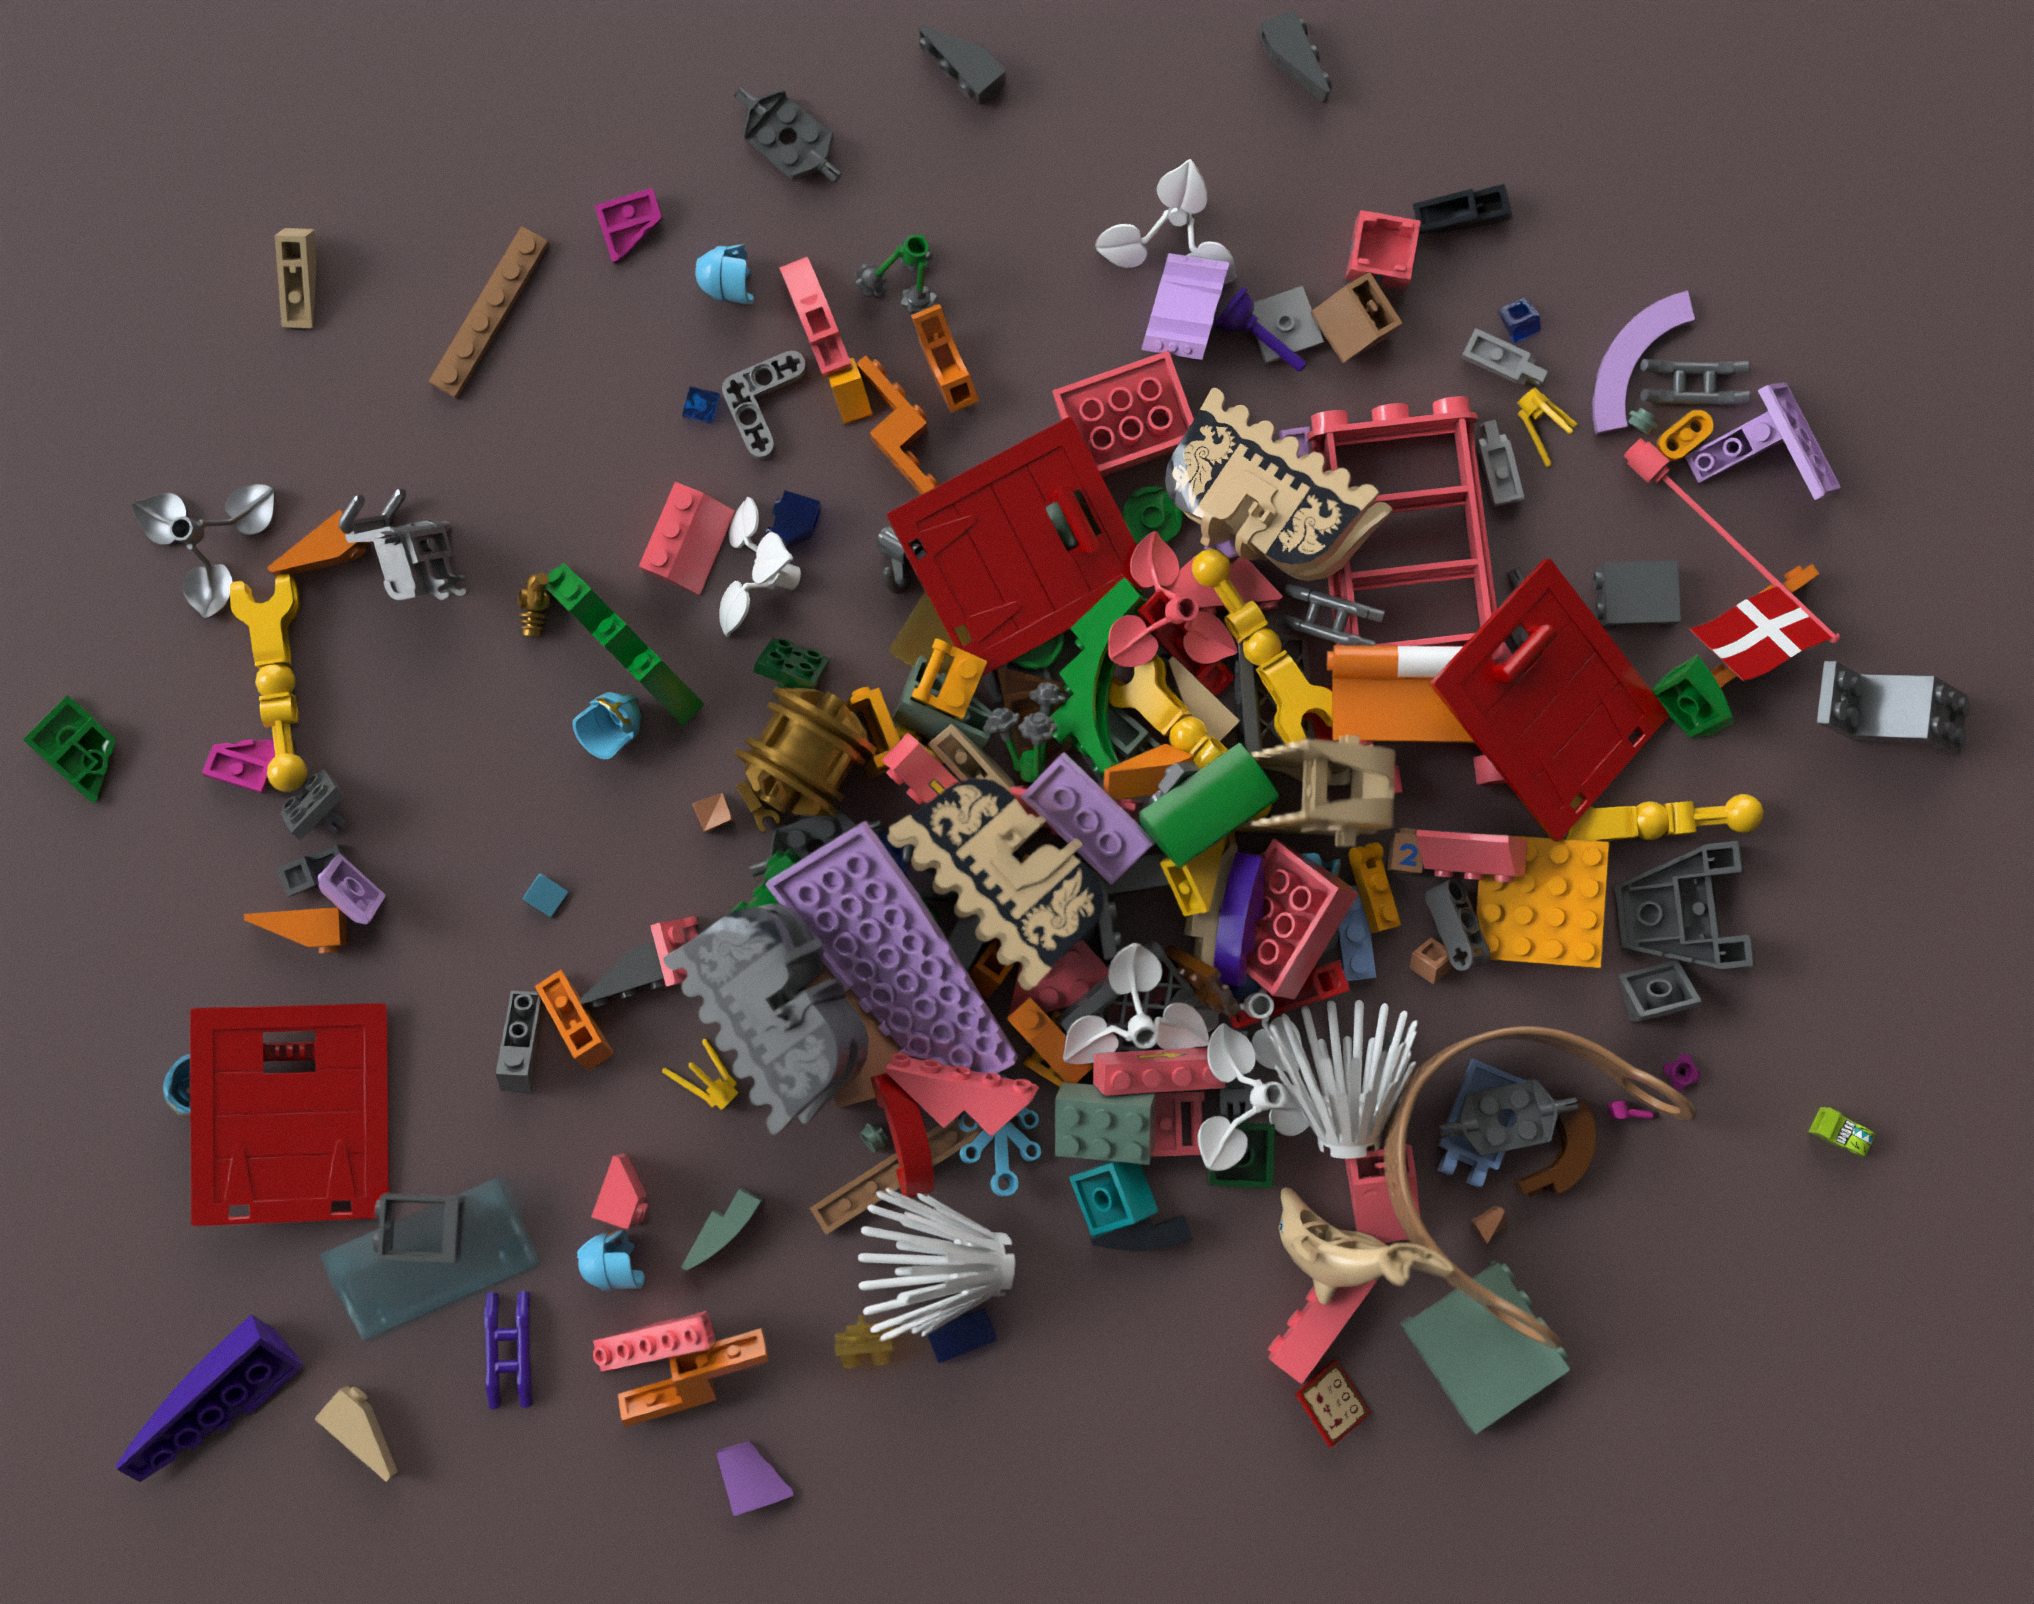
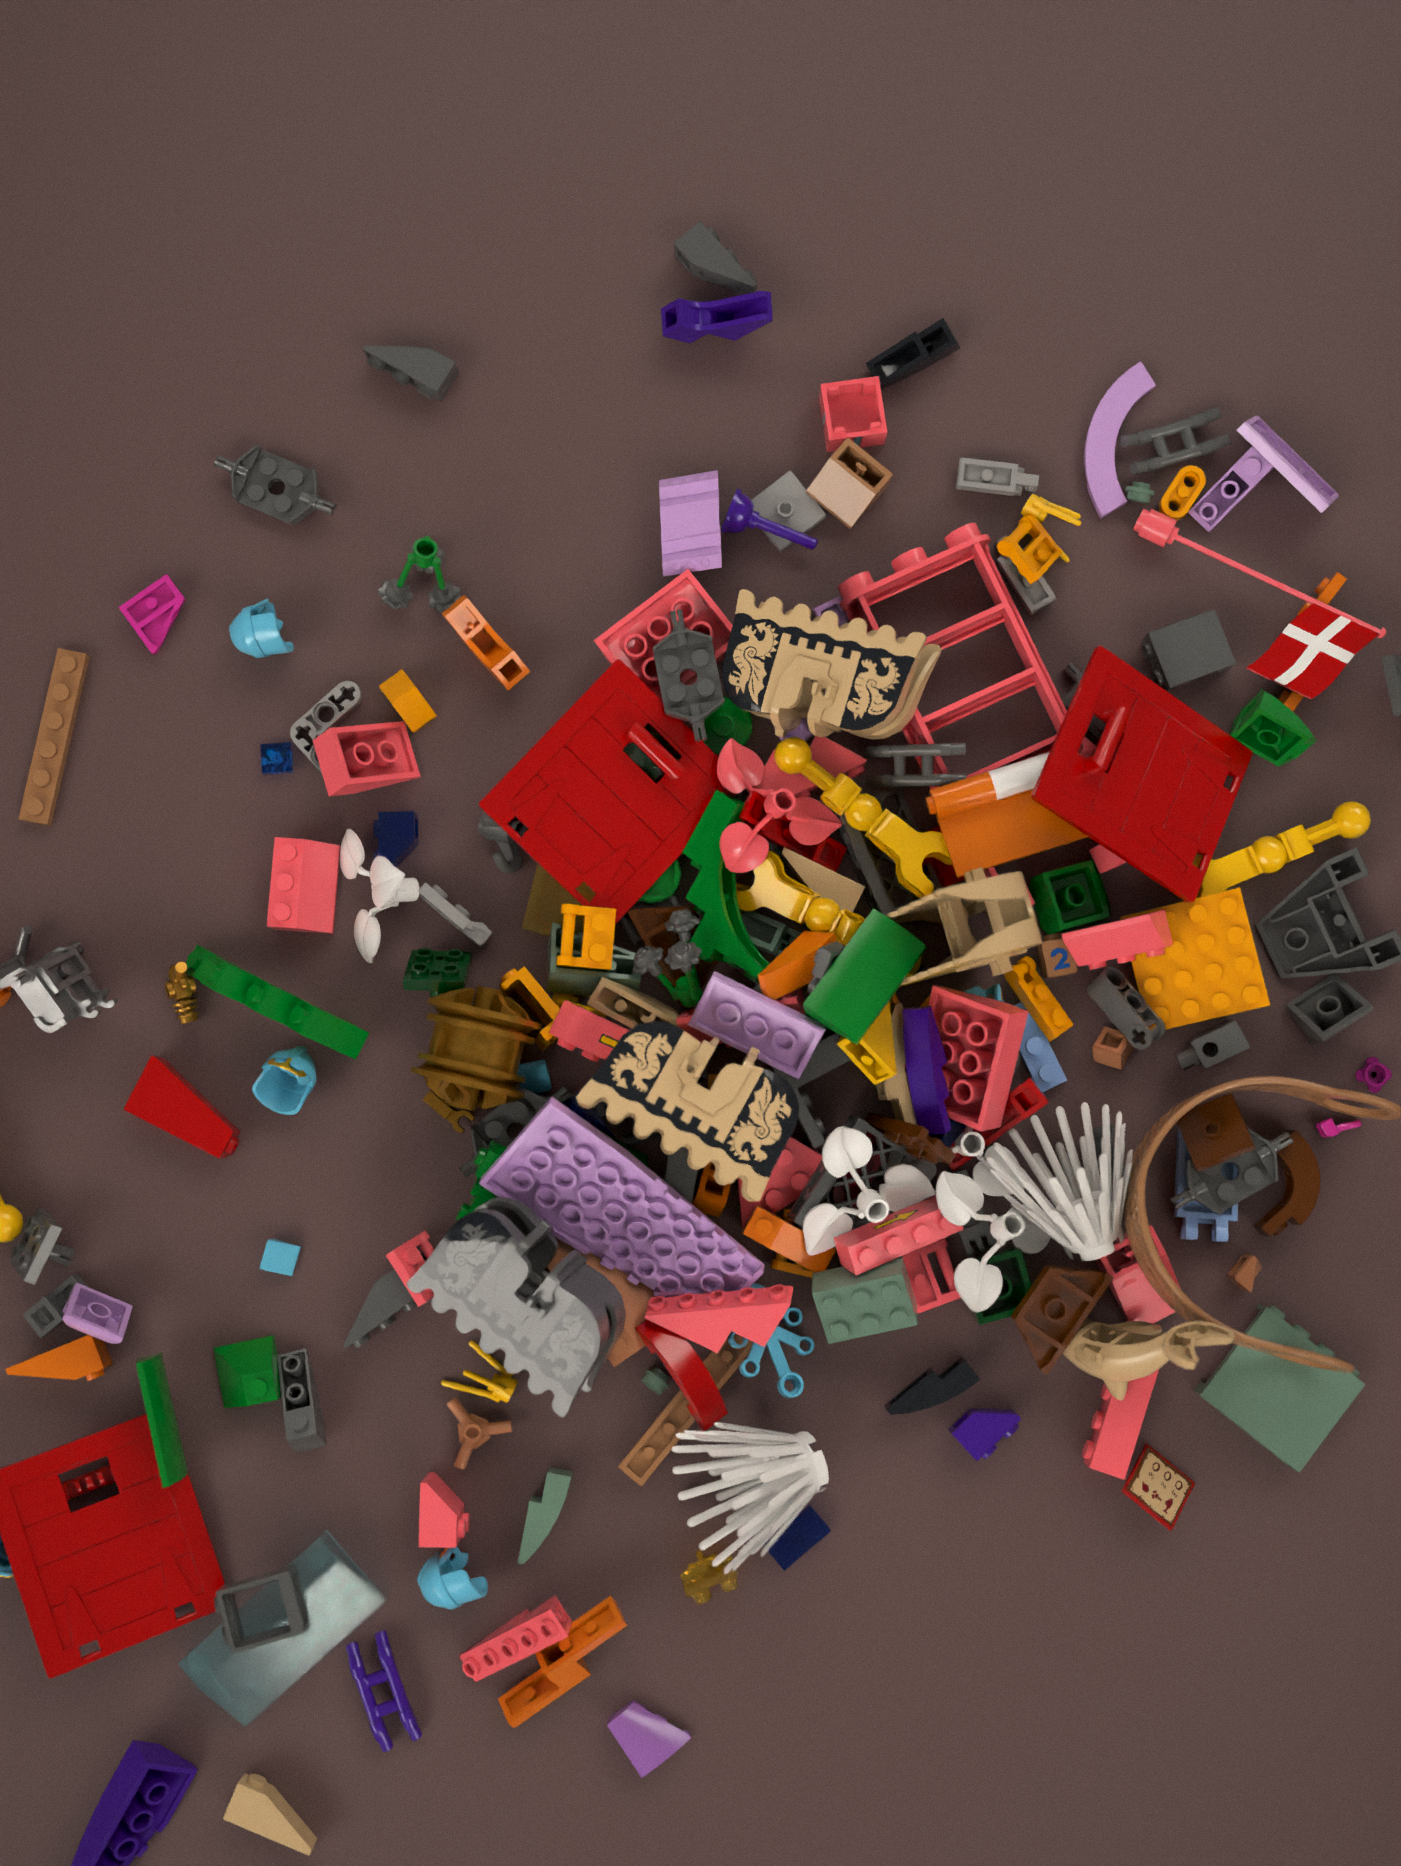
camera: 10 degrees left, 0 degrees up
orange slope [535,969,614,1071] -> none
nougat slope [692,793,735,834] -> none
coral slope [779,257,852,377] -> none
orange bracket [856,355,940,494] -> none
teal slope [1069,1161,1159,1236] -> none
white plant [1095,159,1237,284] -> none
clear blue slope [1498,297,1541,342] -> none
none -> red slope [123,1055,240,1159]
none -> green slope [136,1352,188,1488]
none -> green slope [213,1335,282,1408]
none -> coral slope [312,721,421,797]
none -> light grey hinge [419,882,492,948]
none -> nougat piece [446,1397,513,1470]
none -> medium azure slope [517,1060,552,1093]
none -> dark grey plate [653,610,725,742]
none -> dark purple arch [661,291,773,343]
none -> dark purple slope [948,1408,1021,1461]
none -> light orange plate [997,514,1062,585]
none -> reddish brown wing [1011,1265,1114,1376]
none -> green slope [1029,860,1111,935]
none -> dark grey torso [1175,1019,1251,1071]
none -> reddish brown plate [1177,1093,1256,1172]

